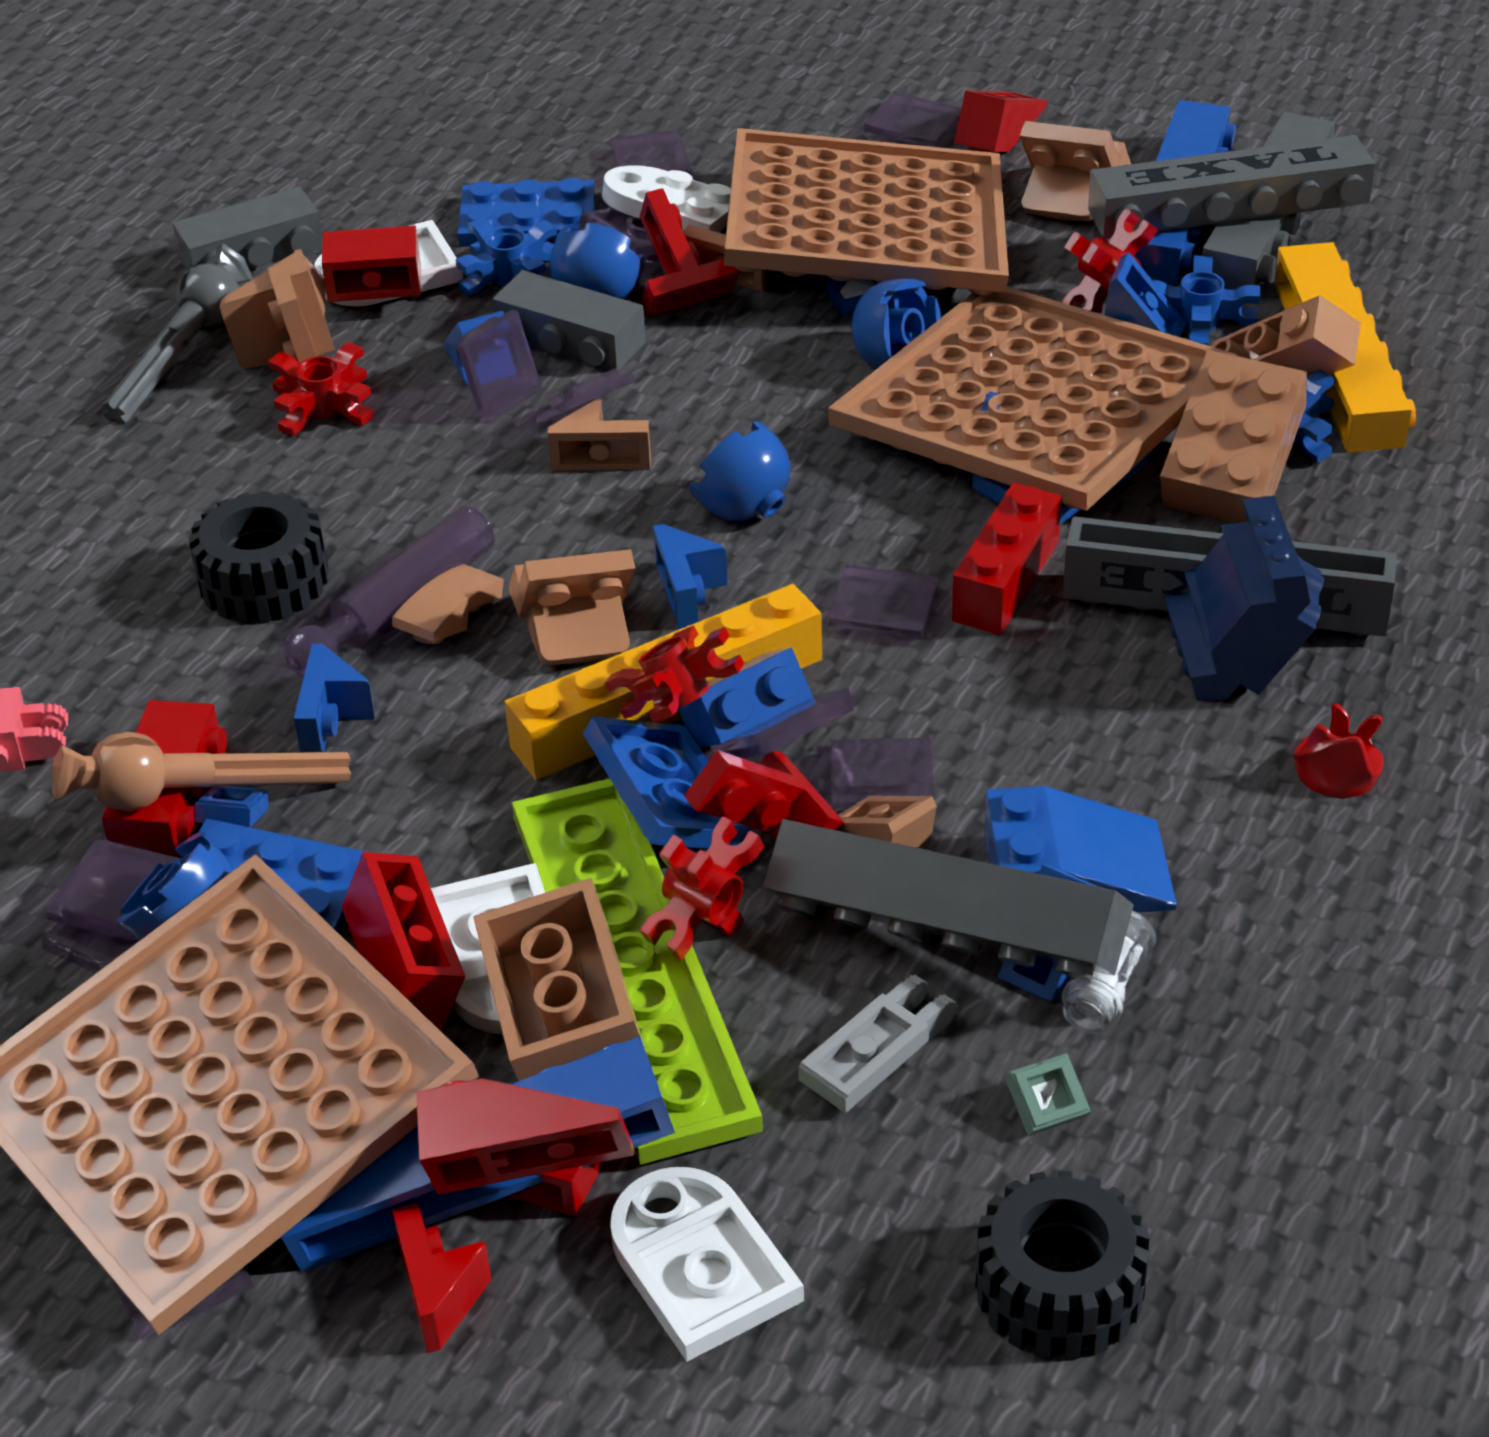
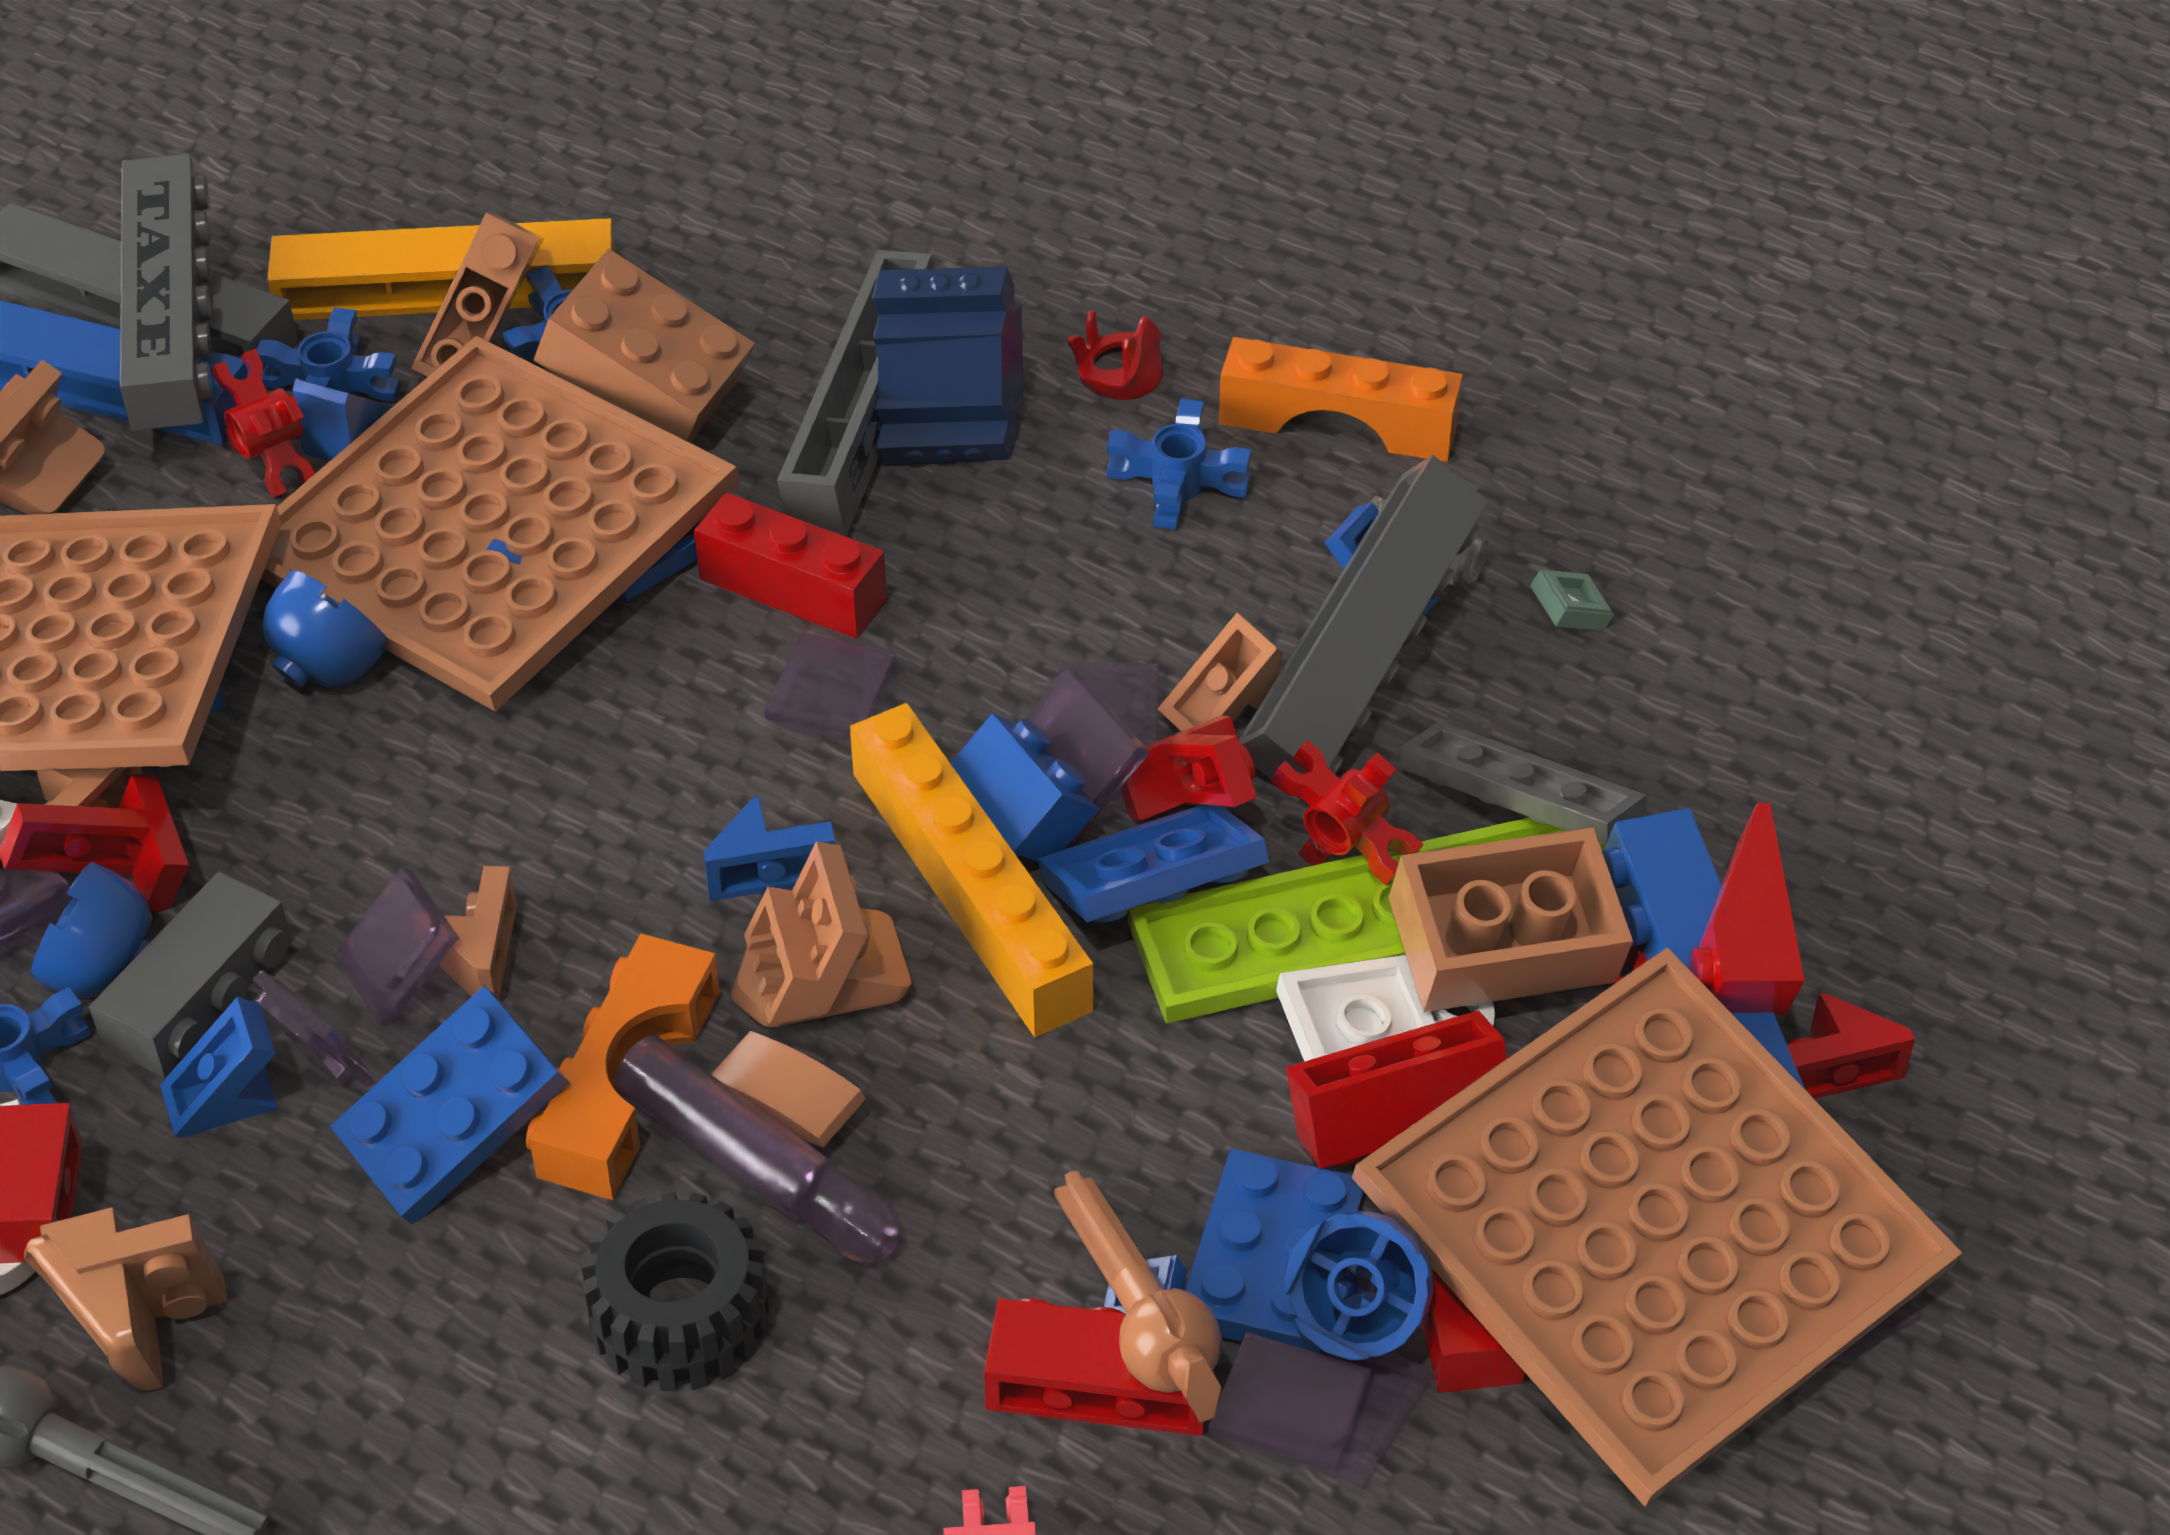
camera: 90 degrees left, 5 degrees up
red pin [268,342,374,437] -> none
blue slope [294,644,375,753] -> none
red pin [604,625,745,723] -> none
white plate [611,1167,804,1362] -> none
blue cylinder [689,421,791,523] -> none
light grey hinge [798,974,958,1114] -> none
black tyre [975,1170,1150,1360] -> none
blue slope [984,786,1177,913] -> none
none -> blue plate [330,985,570,1224]
none -> orange arch [526,933,720,1200]
none -> blue pin [1107,398,1251,530]
none -> orange arch [1219,337,1463,462]
none -> flat silver plate [1400,721,1647,845]

